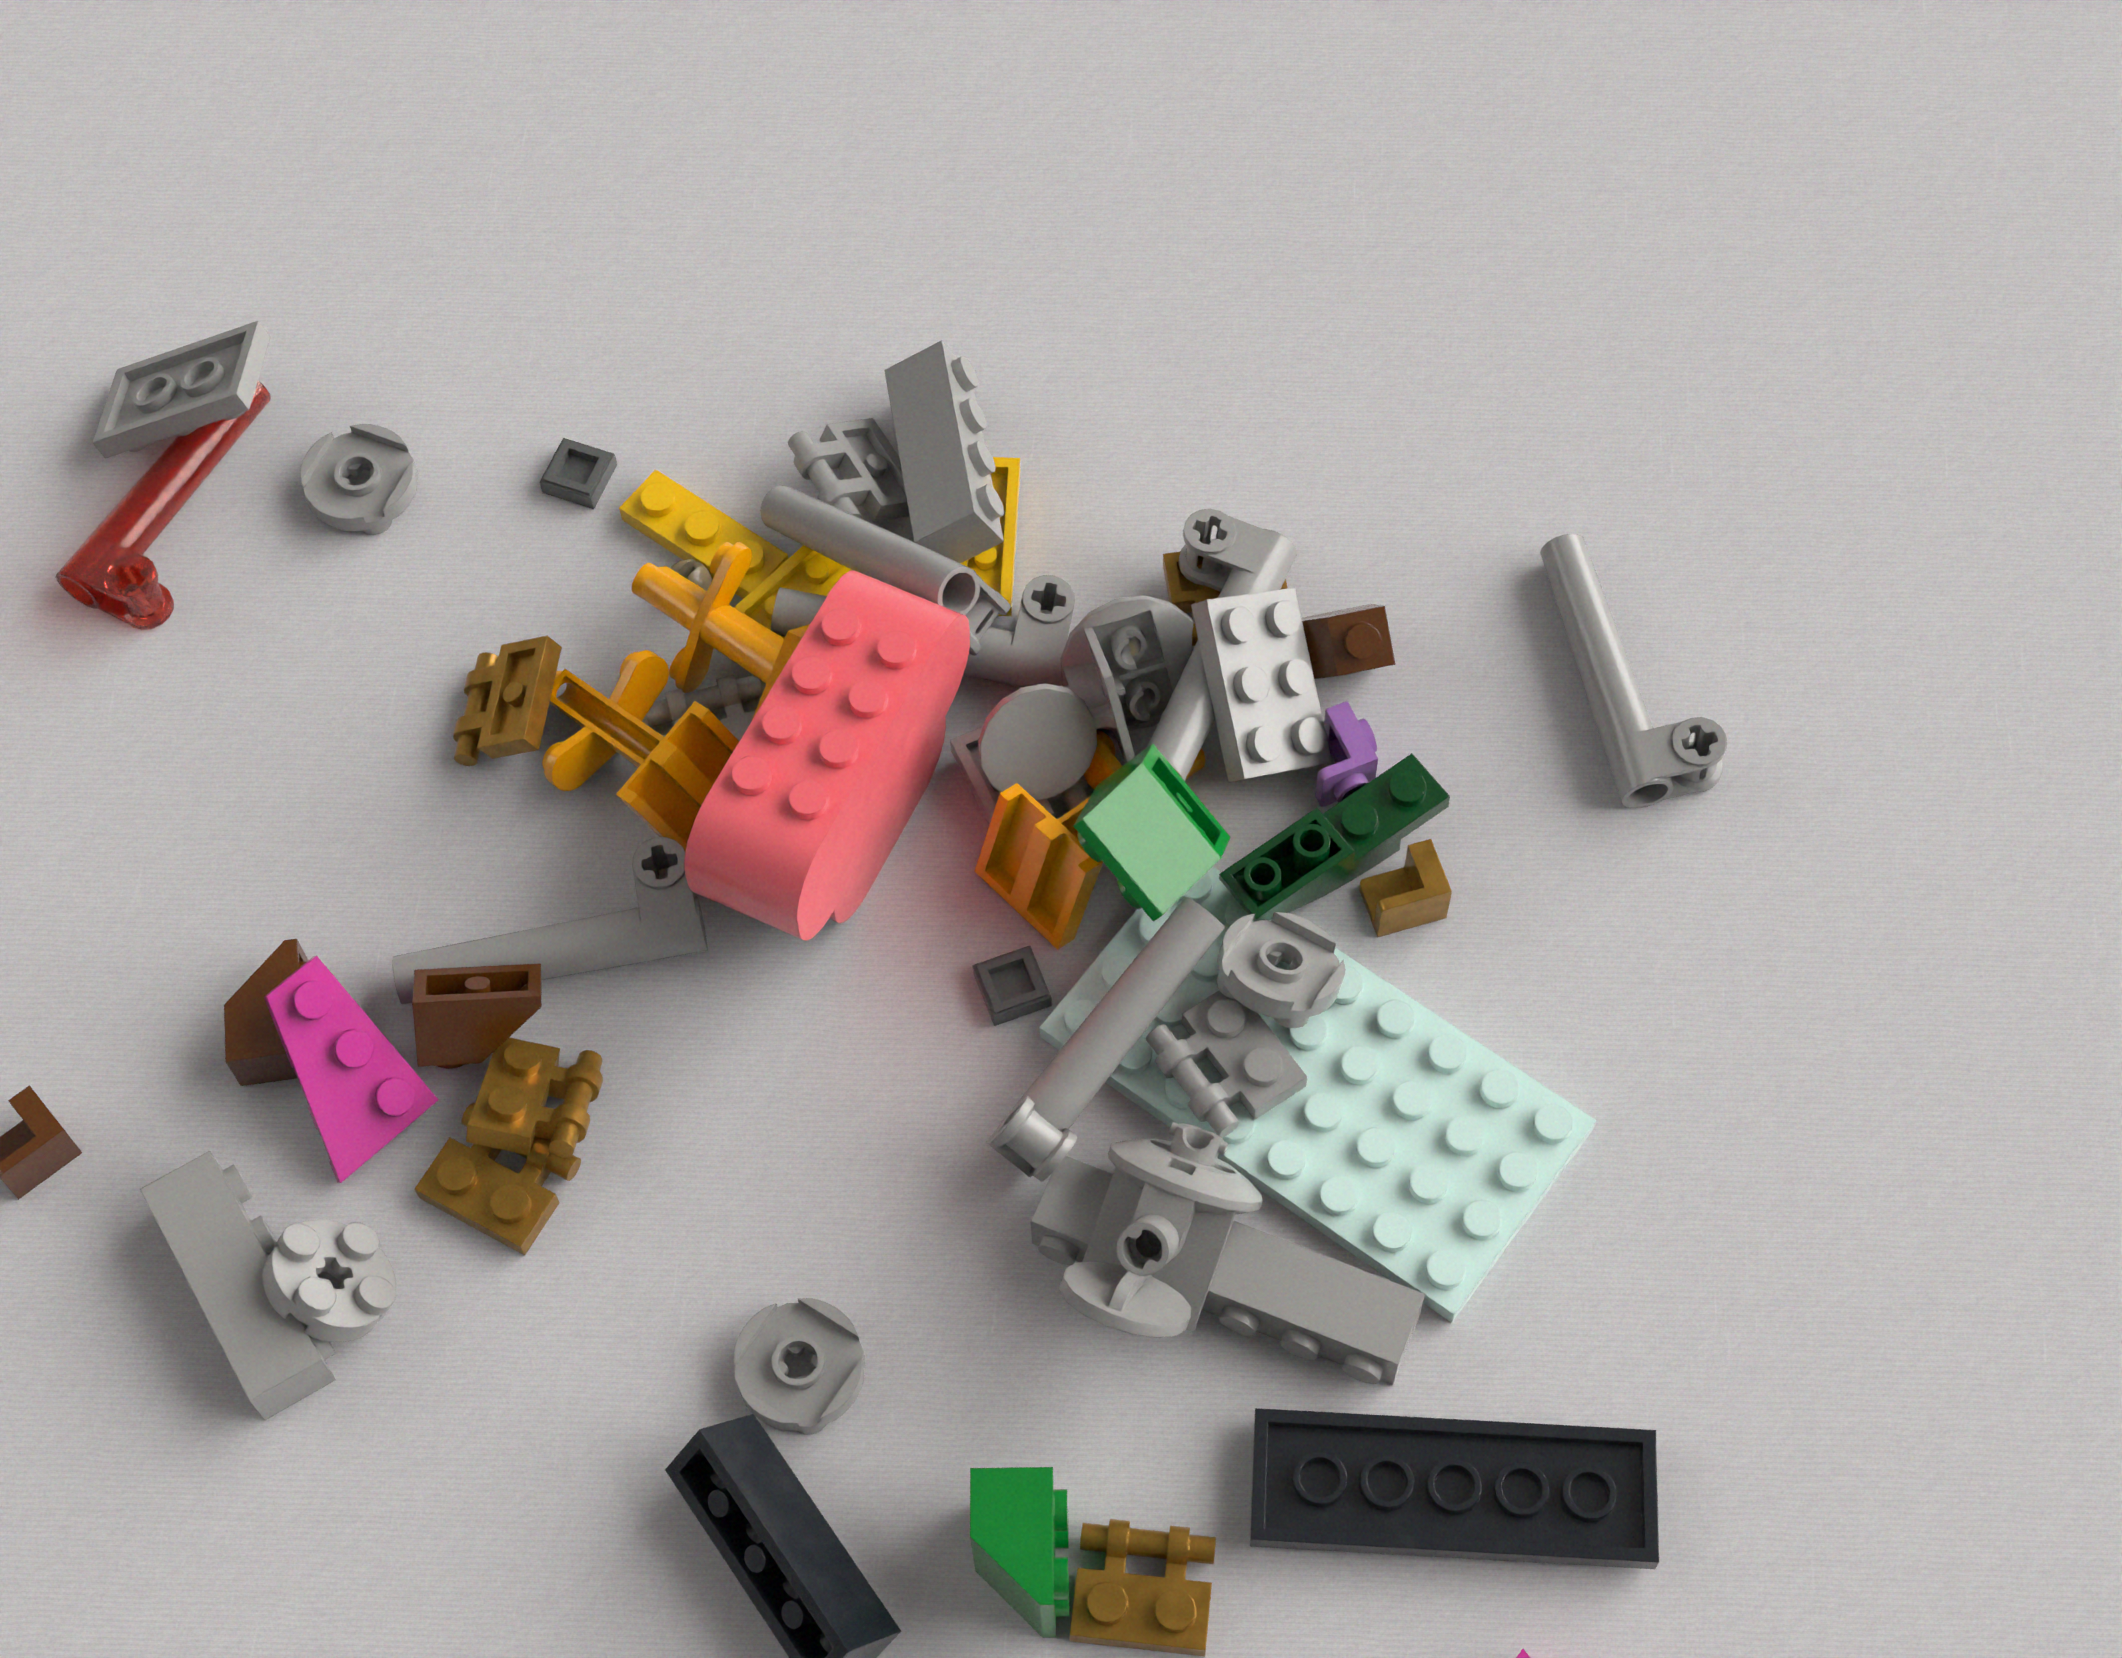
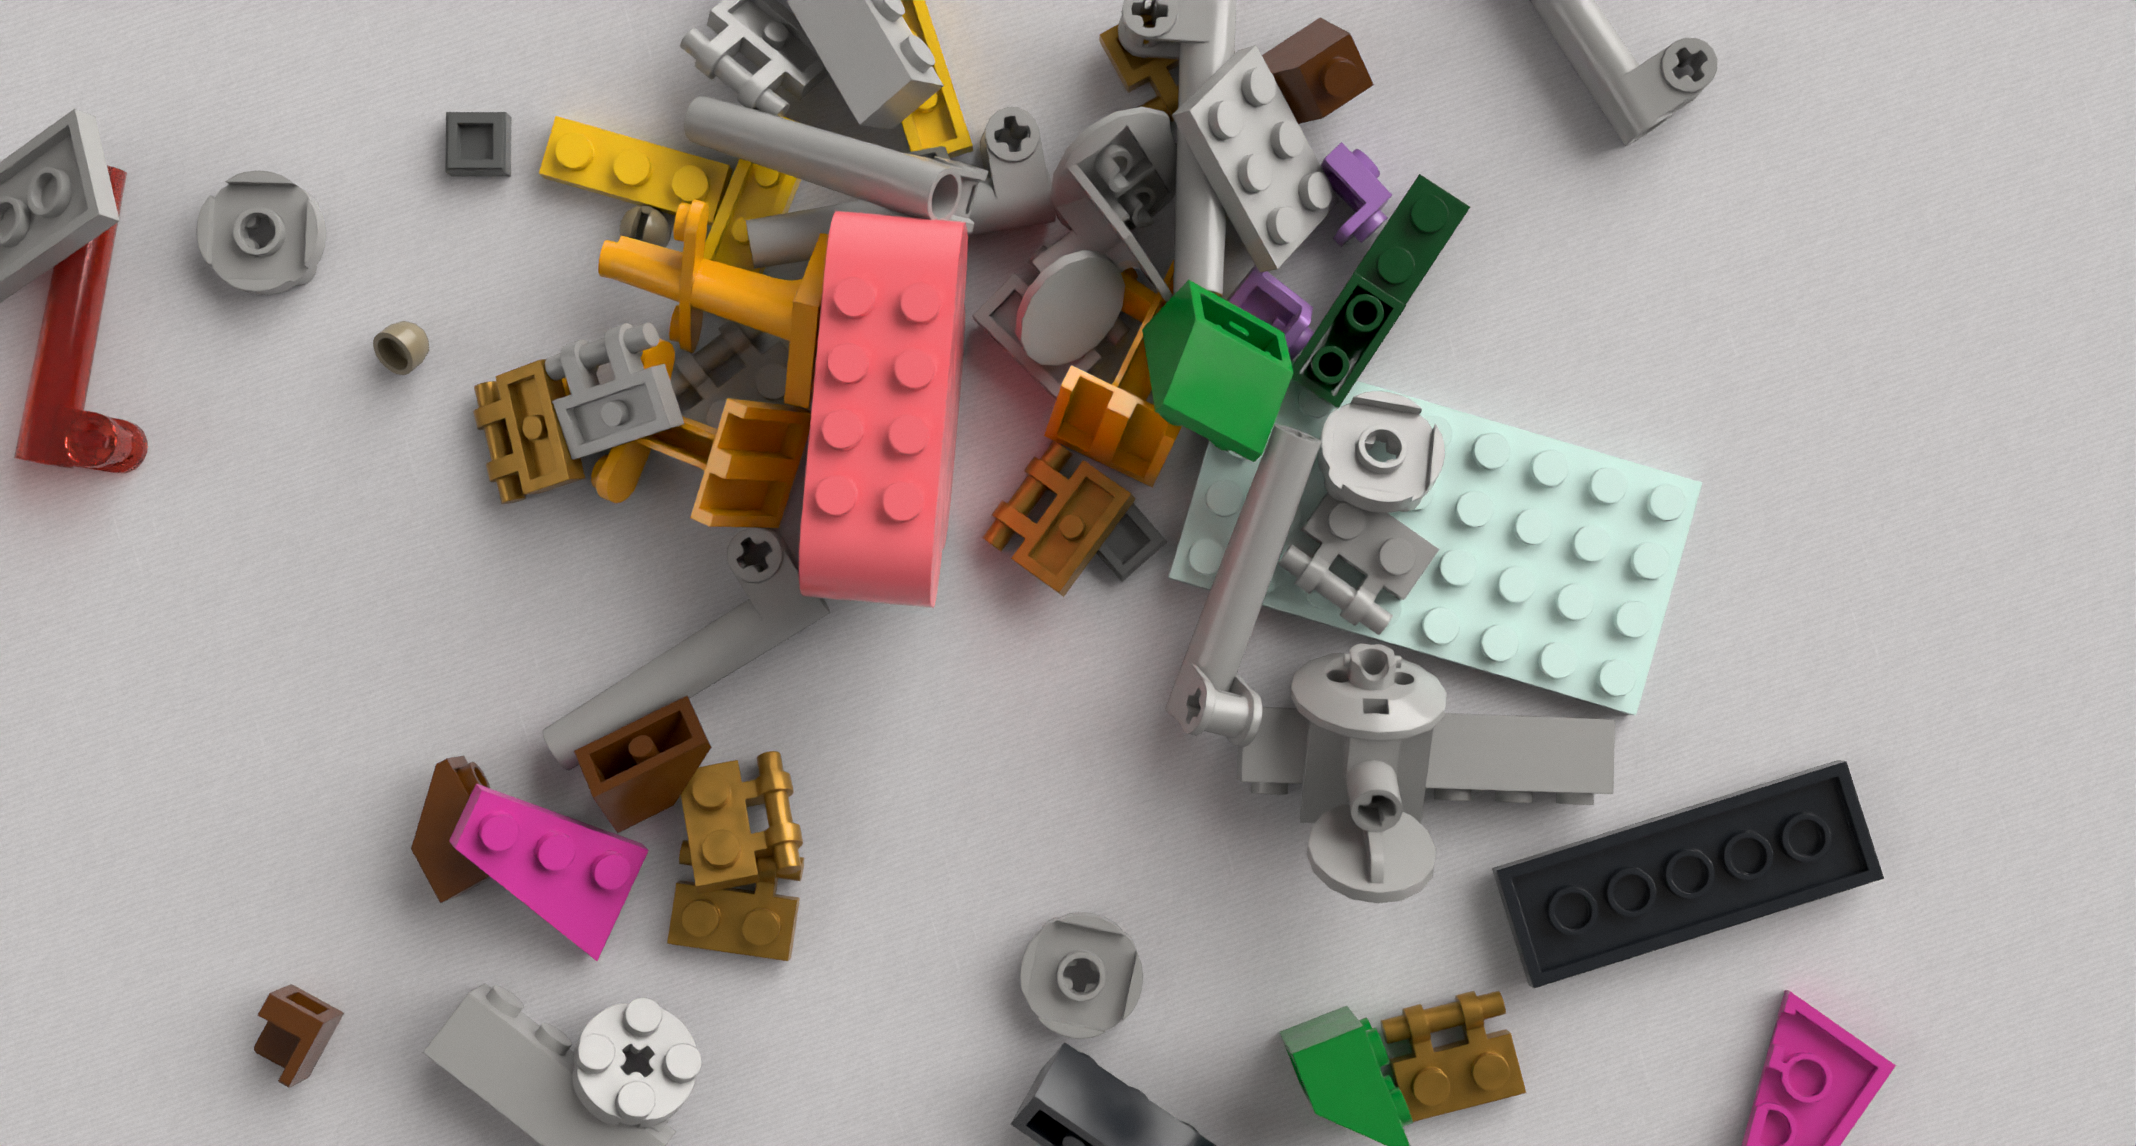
camera: 25 degrees left, 25 degrees up
pearl gold panel [1359,839,1452,938] -> none
none -> dark tan hinge [373,321,429,375]
none -> light grey plate [545,322,684,460]
none -> pearl gold plate [982,440,1135,597]
none -> medium lavender bracket [1227,265,1314,360]

